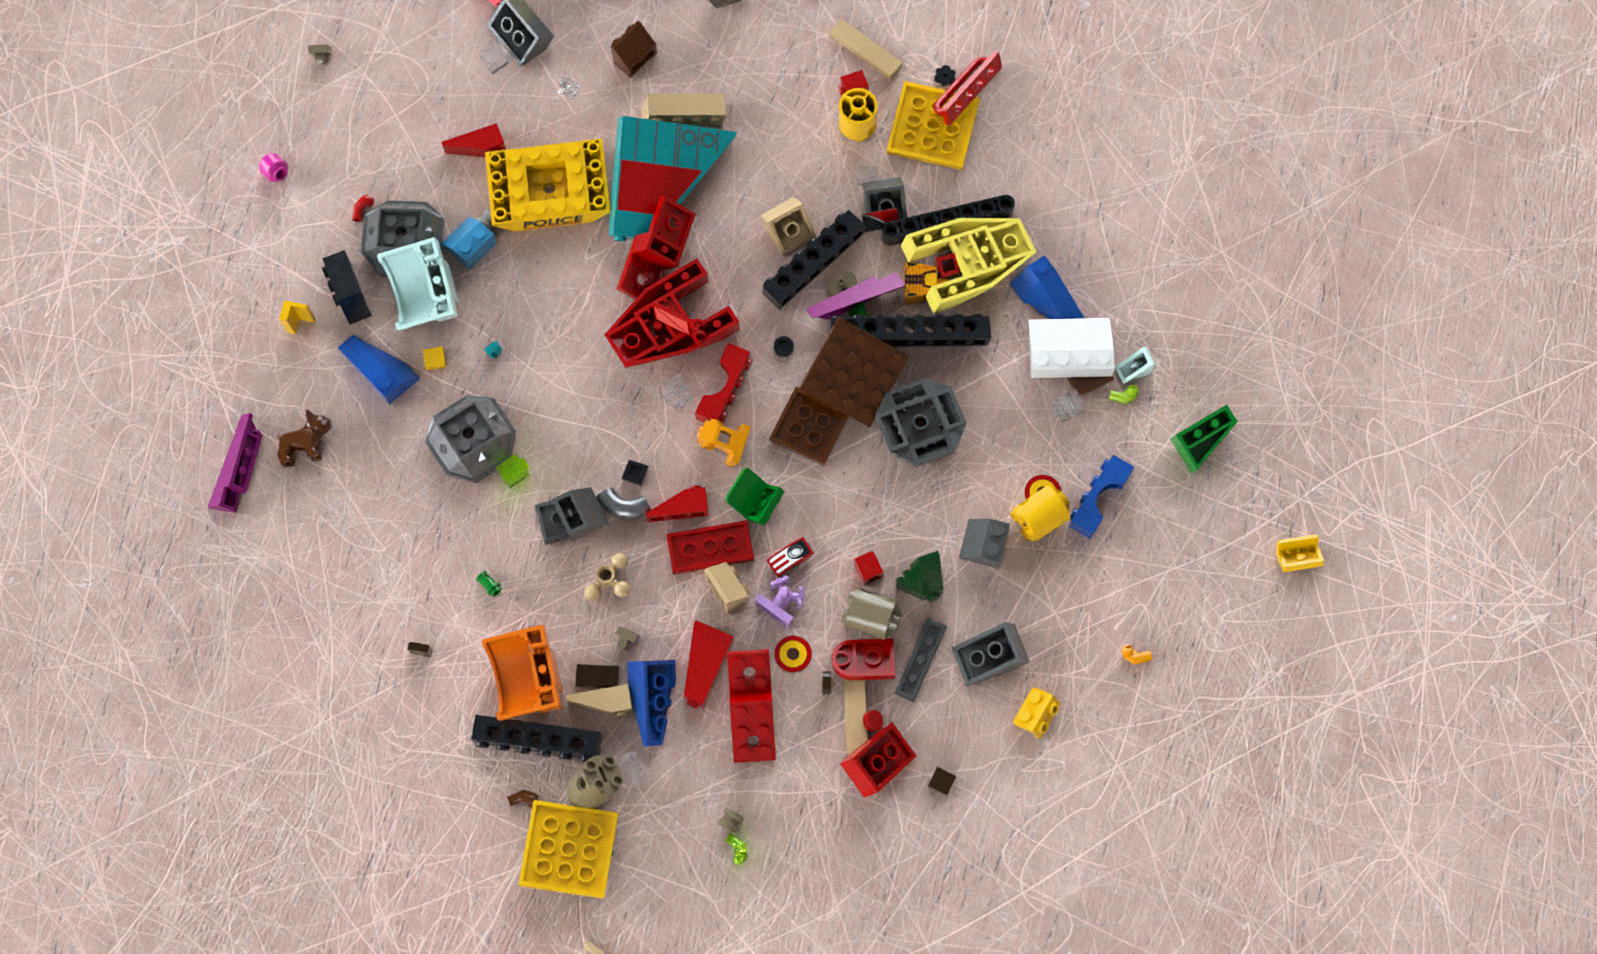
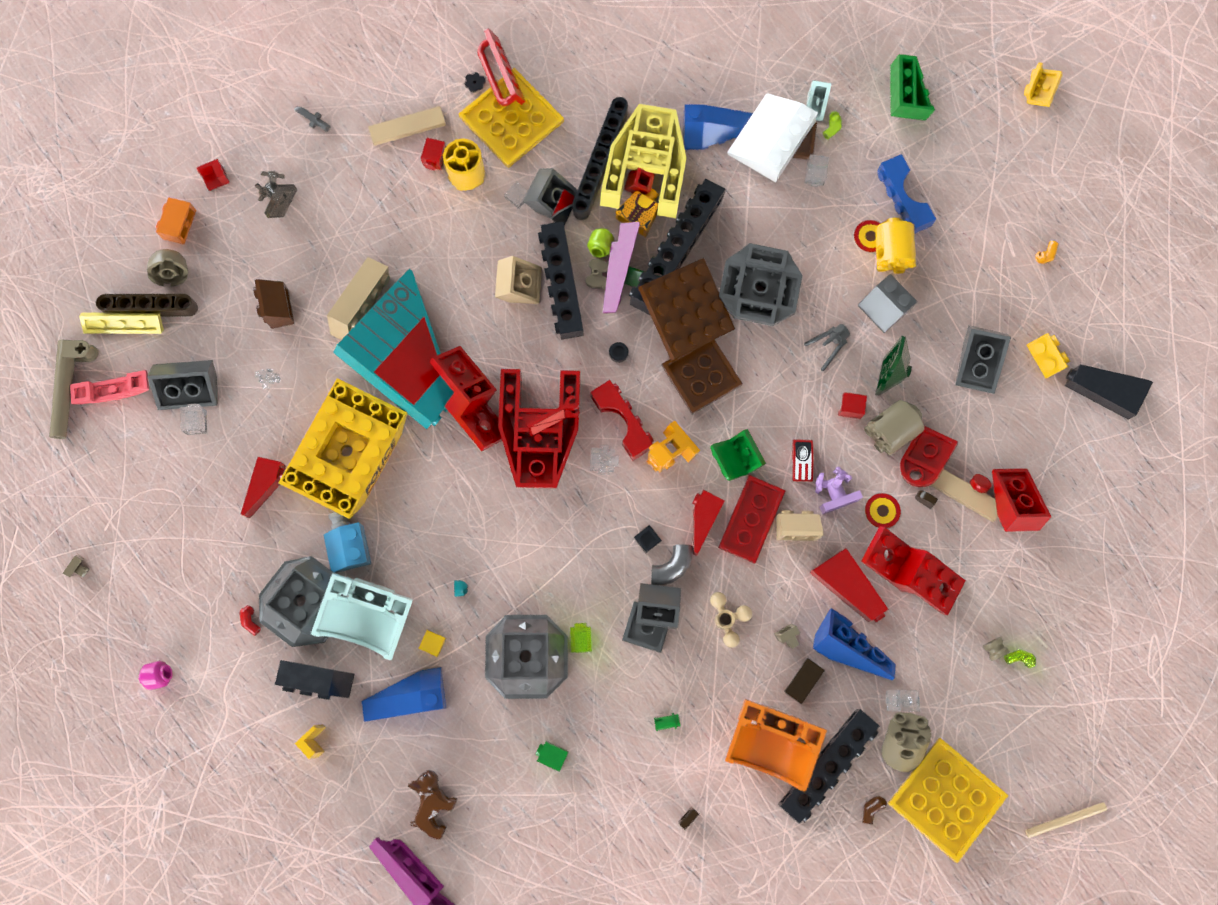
camera: 60 degrees left, 5 degrees up
tan slope [566,684,634,718] -> none
dark grey tile [895,618,947,703] -> none
dark brown tile [928,767,956,796] -> none
none -> green brick [535,741,569,772]
none -> lime head [587,228,615,258]
none -> dark grey plant [804,324,850,371]
none -> black slope [1065,364,1153,420]

